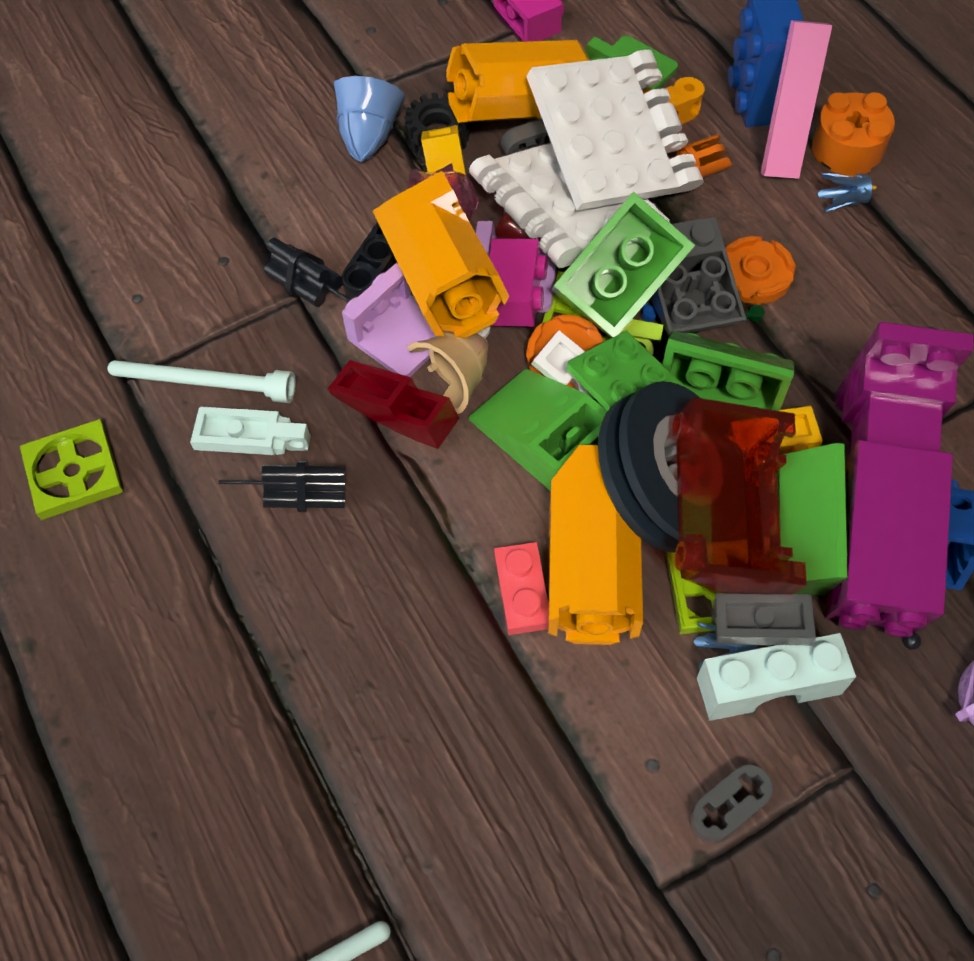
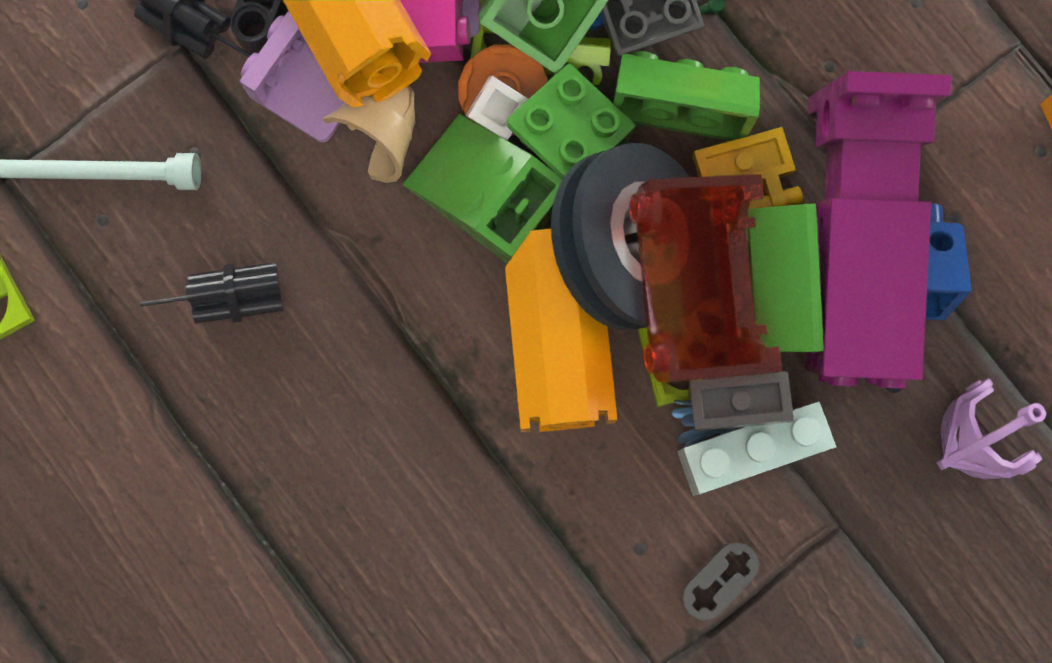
camera: 10 degrees left, 20 degrees up
light aqua hinge [190,407,311,455] -> none
dark red slope [327,360,460,449] -> none
coral plate [494,542,549,635] -> none

